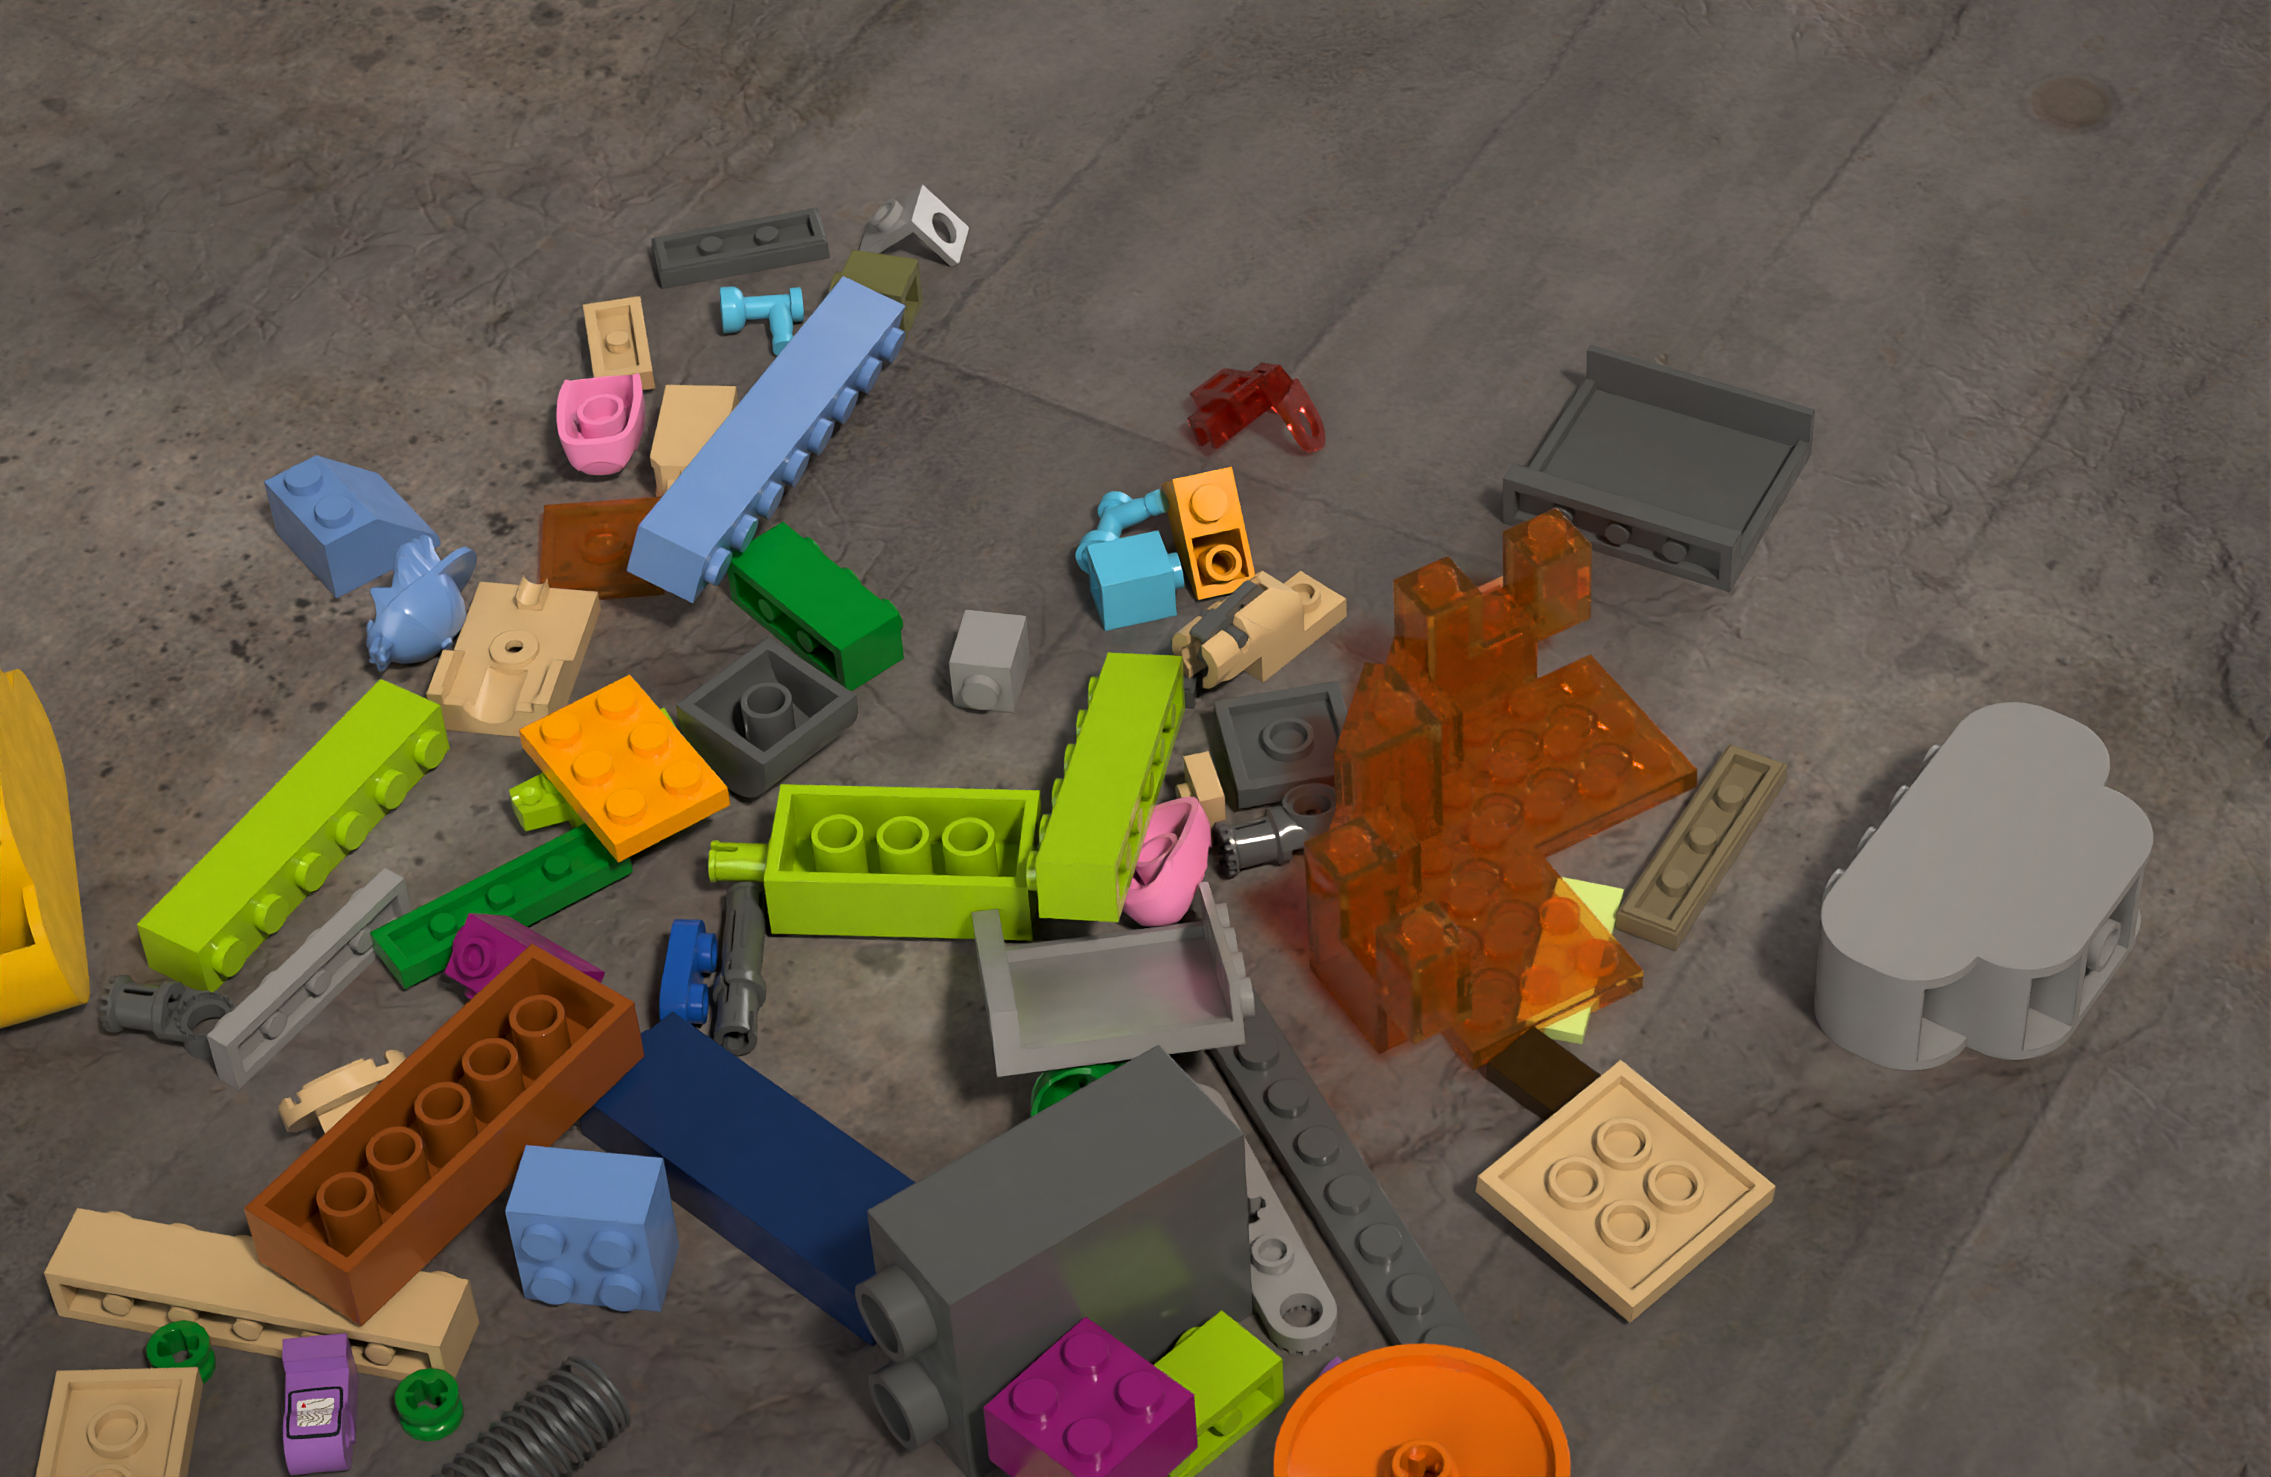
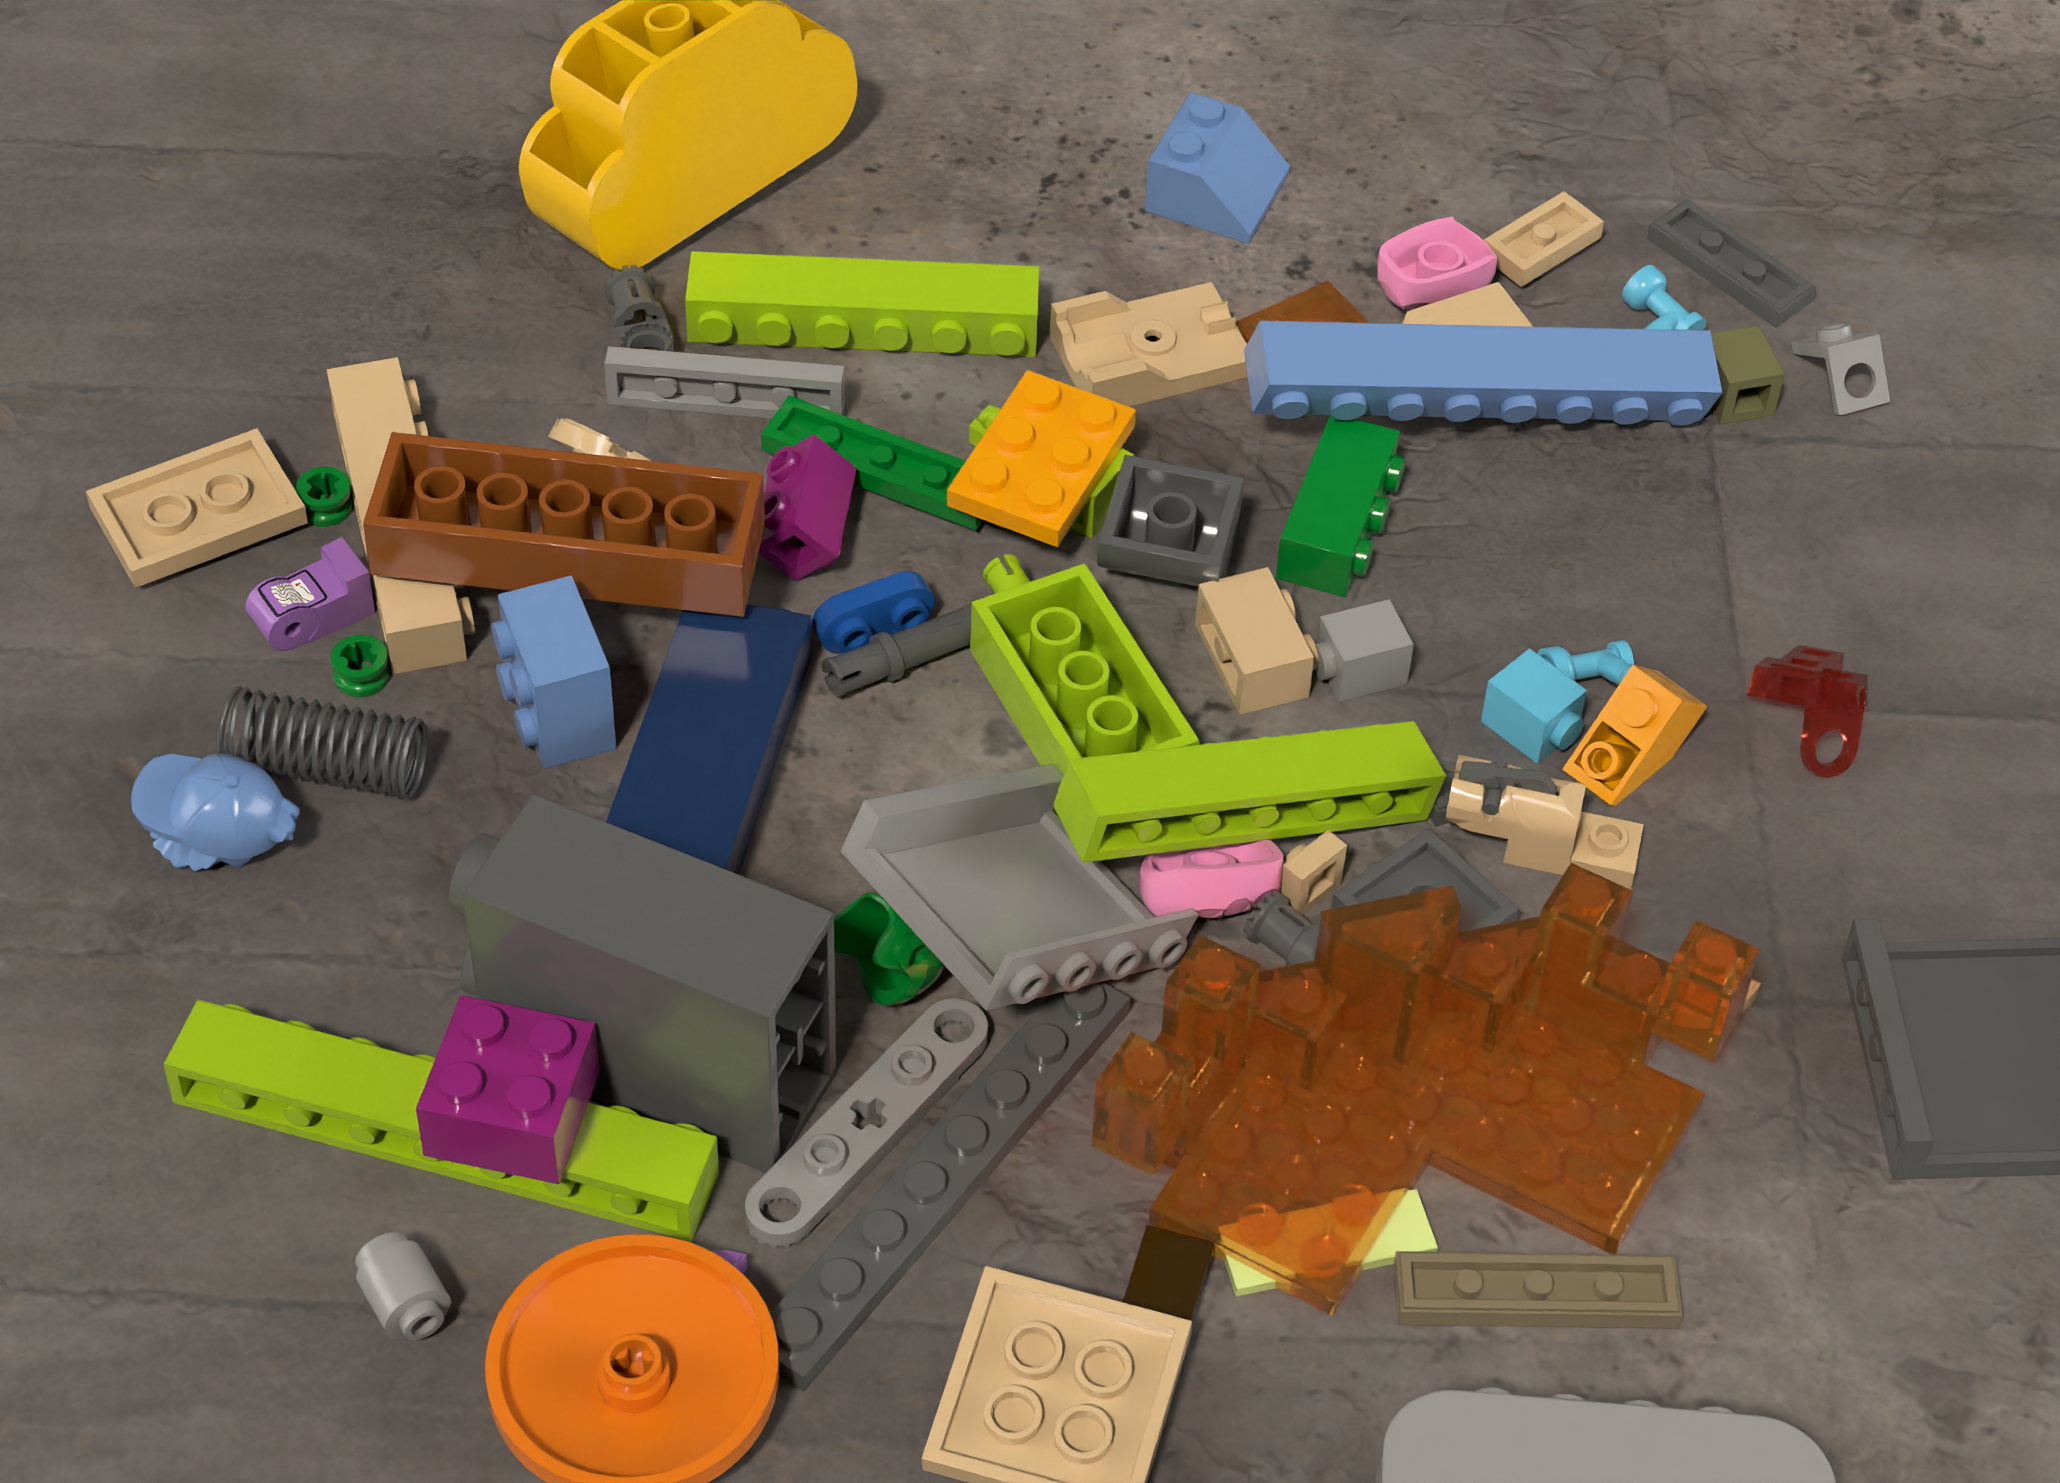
camera: 55 degrees right, 5 degrees up
medium blue hair [366,535,477,671] -> none
none -> tan brick [1195,567,1319,715]

